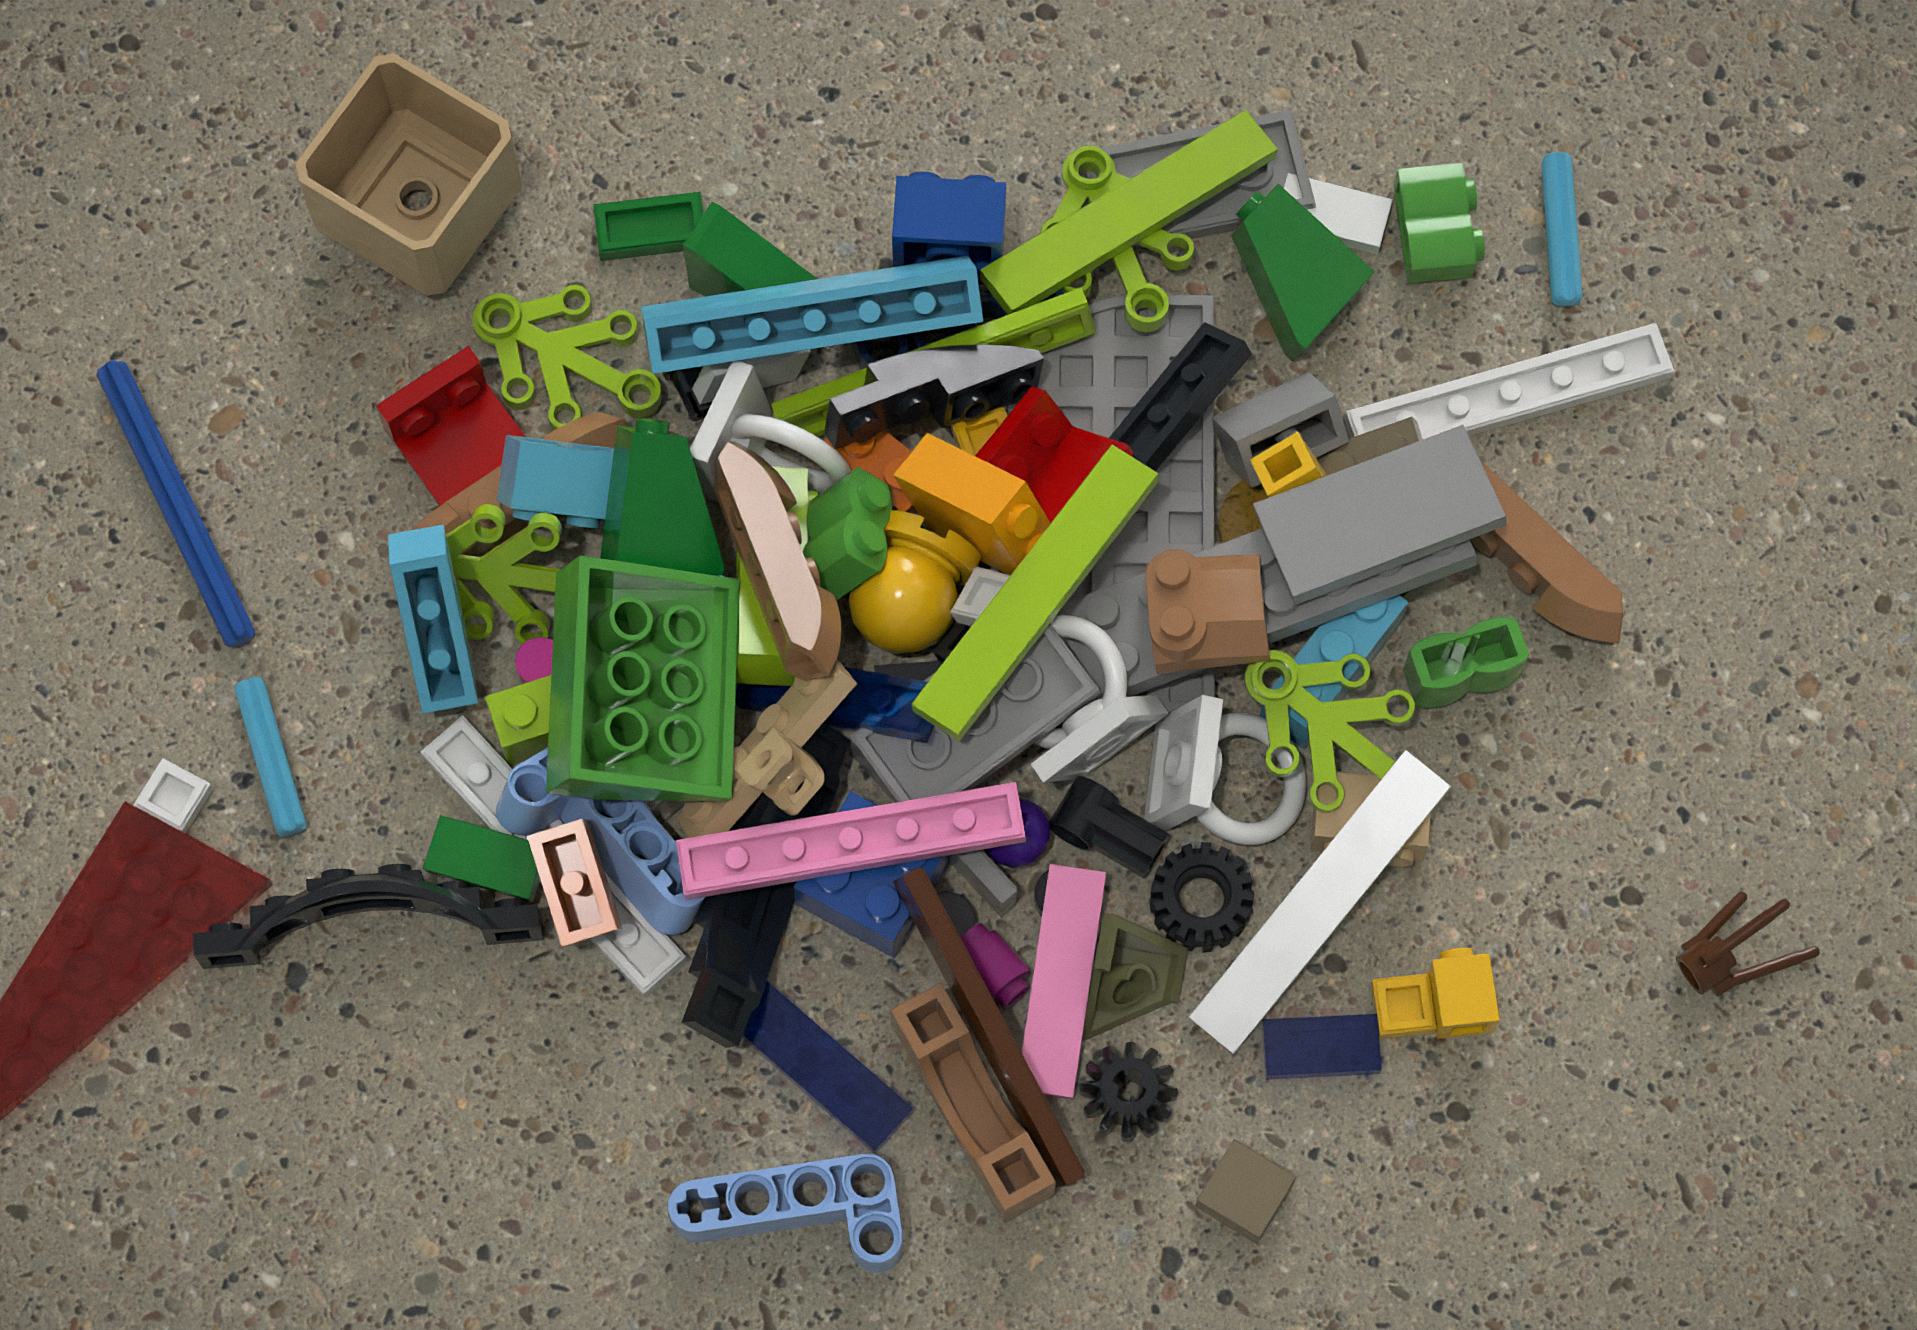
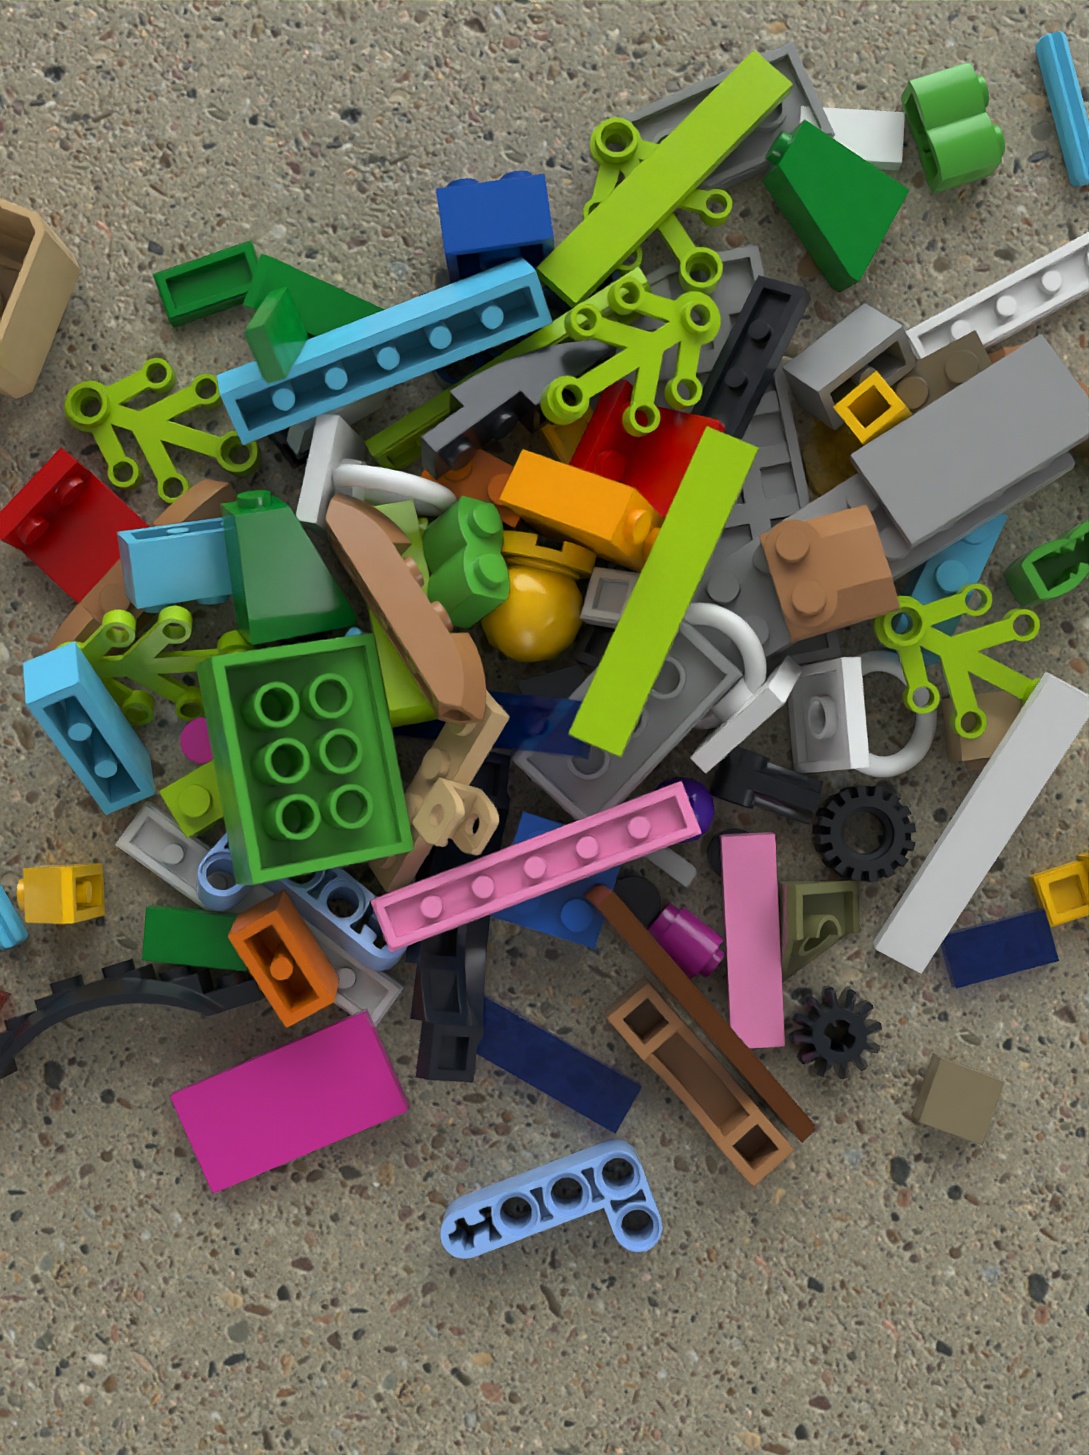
camera: 10 degrees left, 15 degrees up
none -> yellow slope [17,863,105,924]
none -> dark pink tile [170,1009,410,1194]
none -> green tile [244,286,309,384]
none -> lime plant [540,276,721,437]

